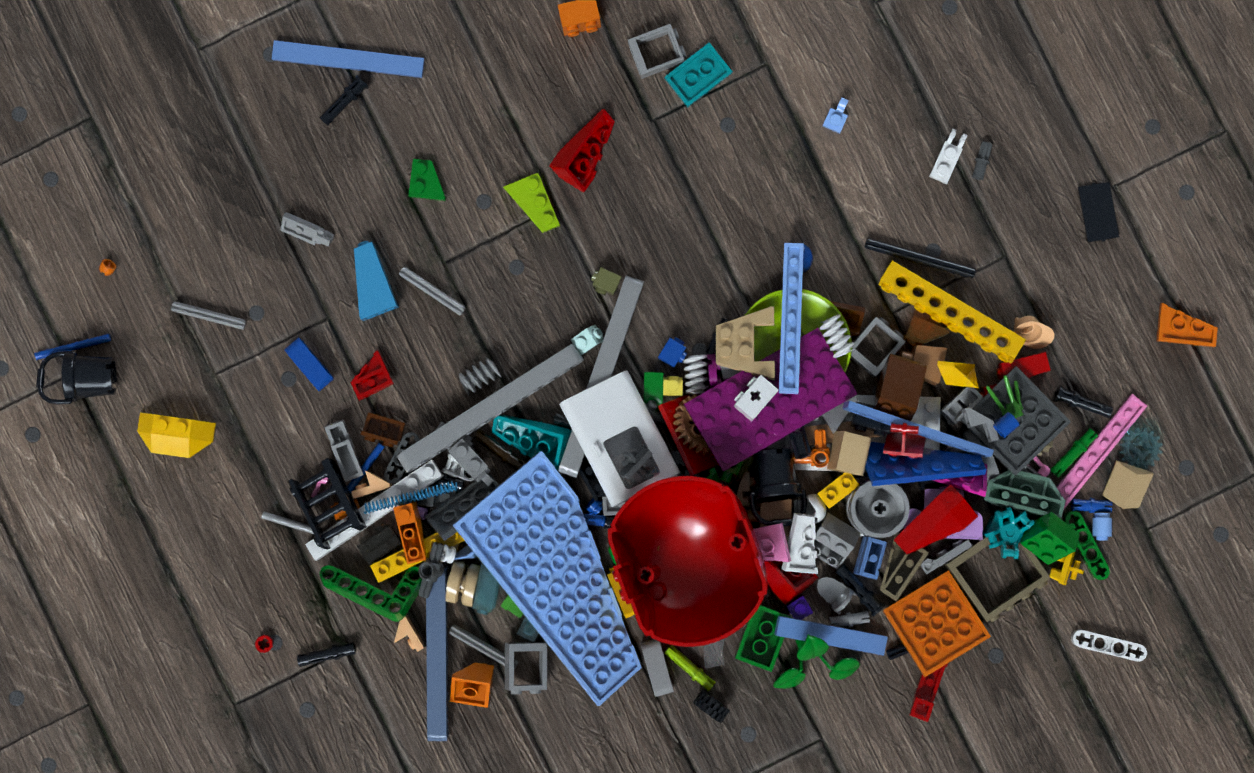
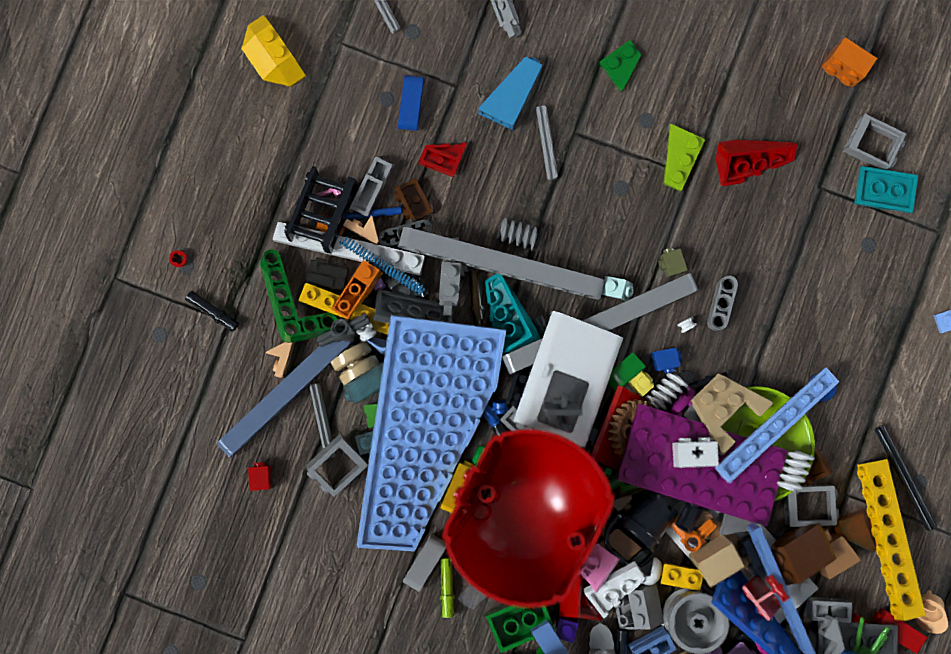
camera: 35 degrees right, 0 degrees up
light grey bar [261,511,314,534] -> none
white piece [441,454,475,482] -> none
orange slope [450,663,494,708] -> none
dark grey arm [645,400,666,425] -> none
black tyre [693,690,730,723] -> none
yellow slope [937,361,979,388] -> none
none -> red brick [248,462,272,491]
none -> white bush [678,316,697,333]
none -> light grey beam [707,276,738,331]

